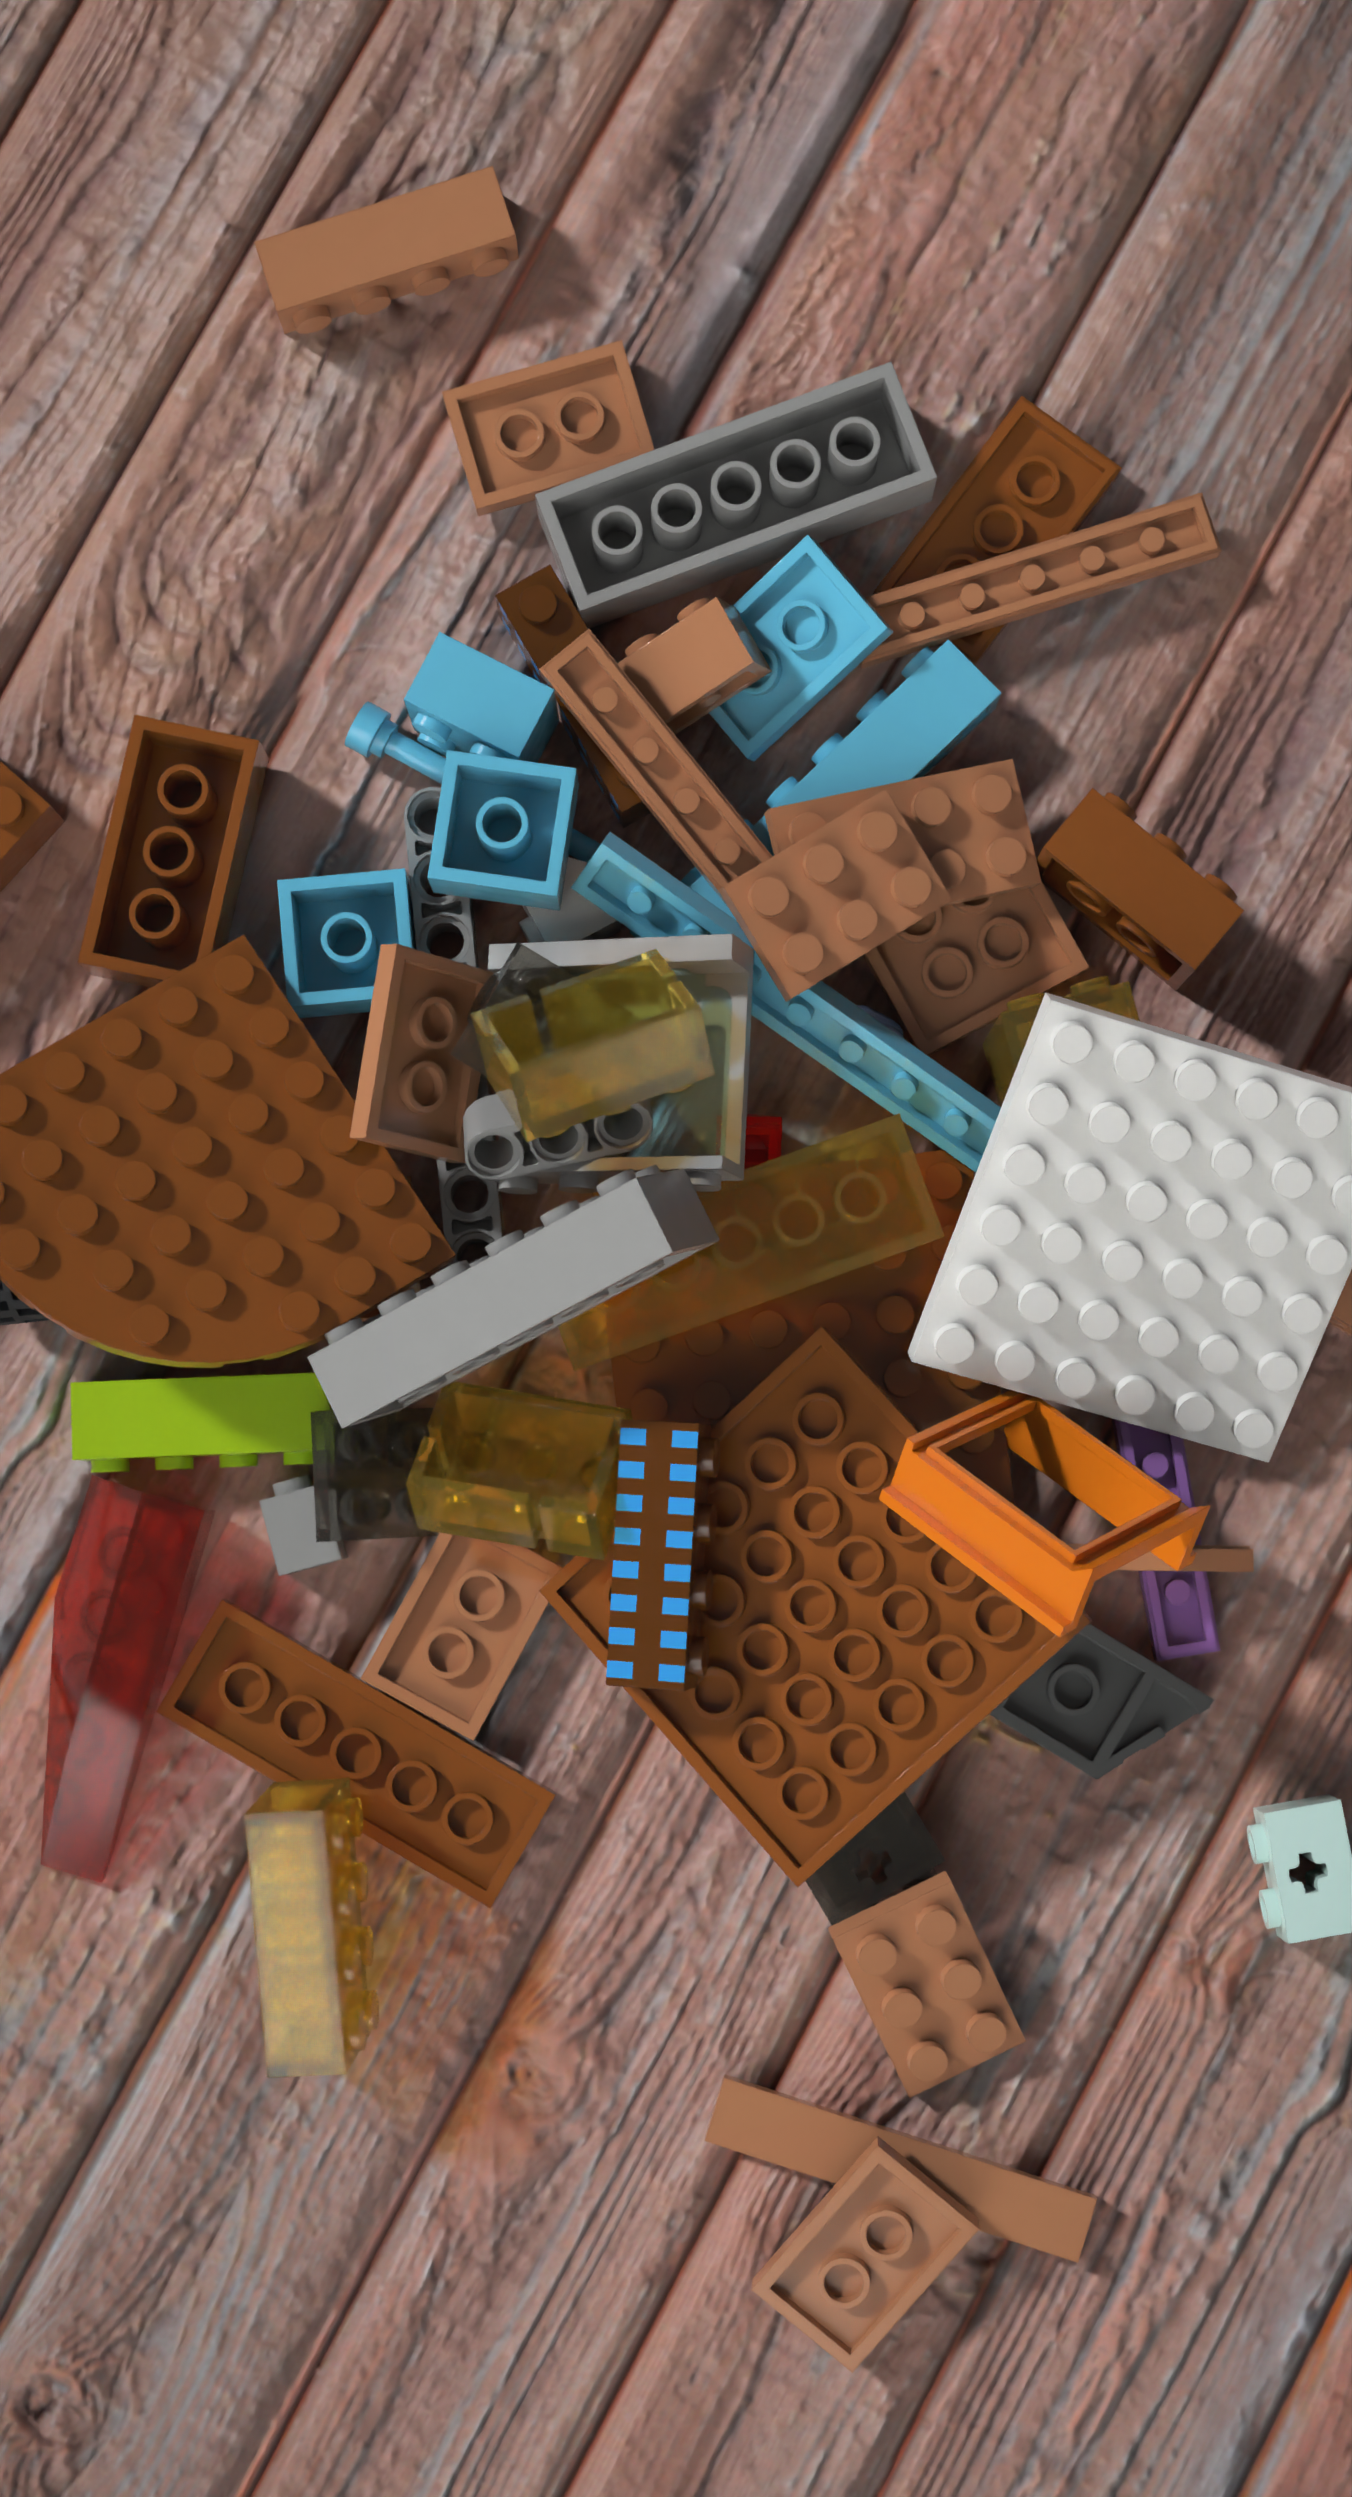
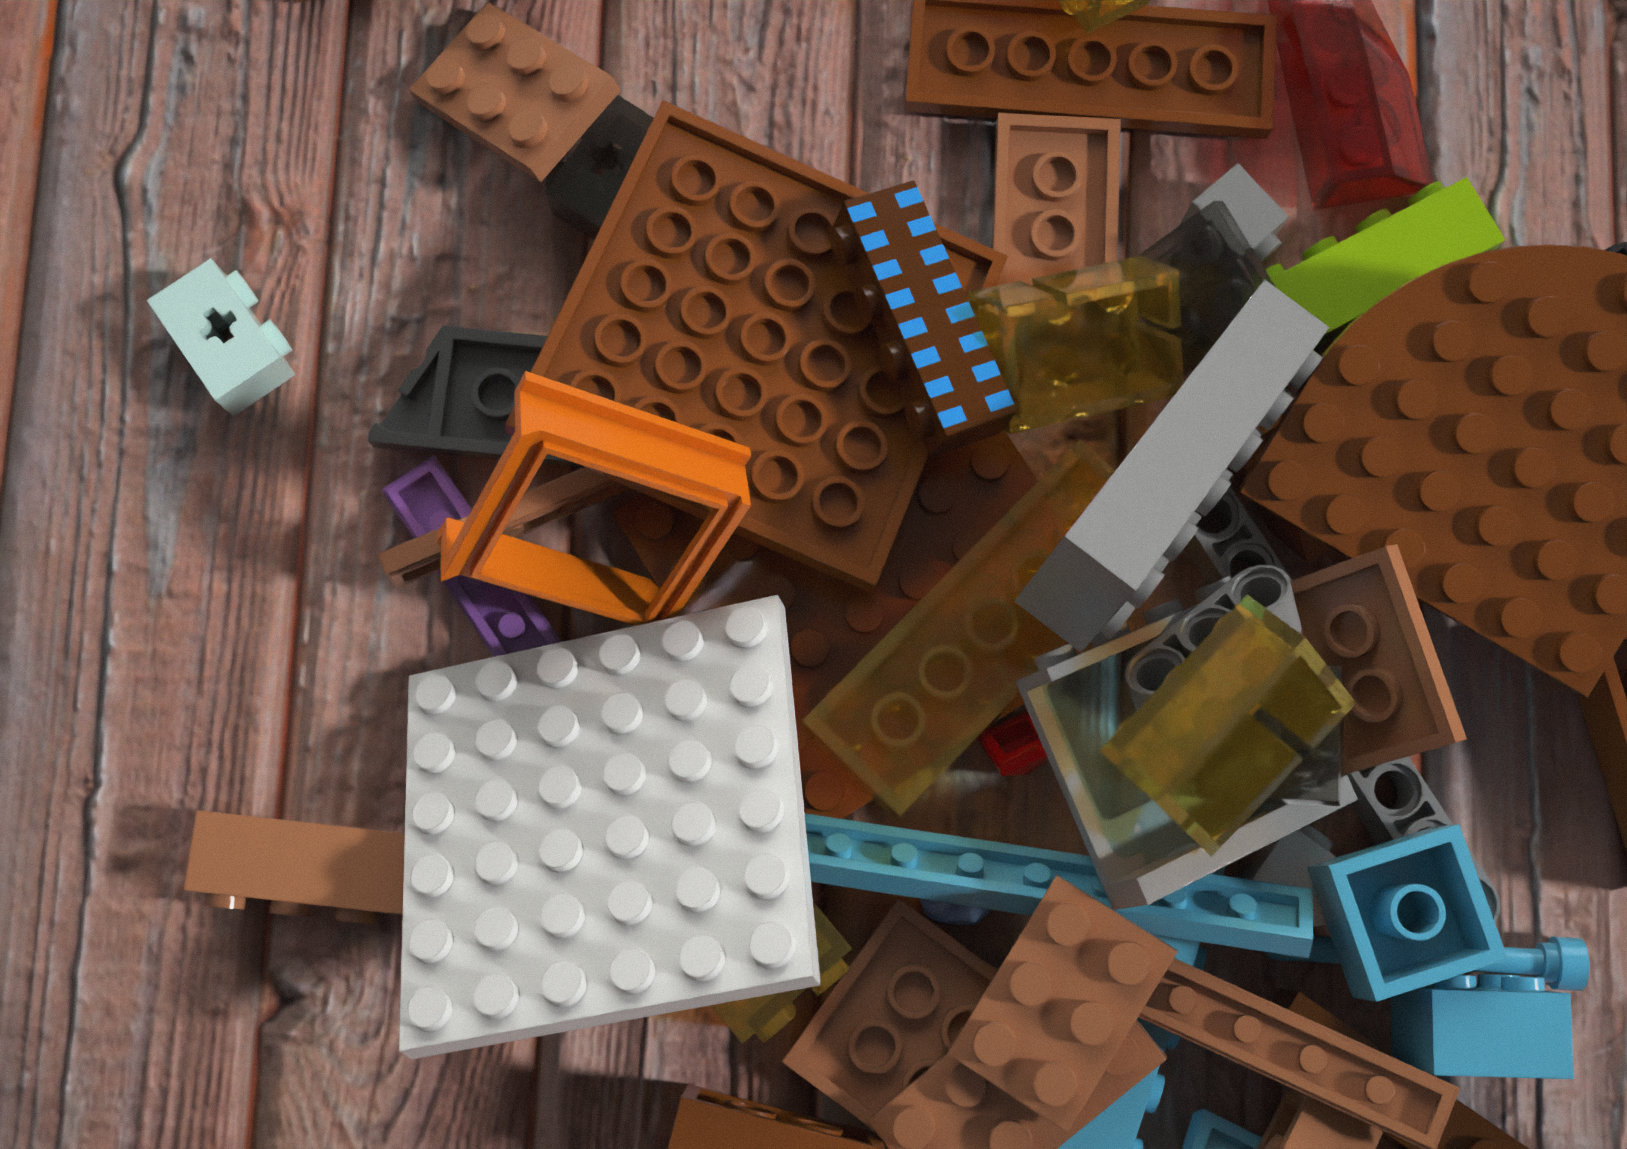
camera: 150 degrees right, 5 degrees down
medium azure brick [277,868,417,1018] -> none

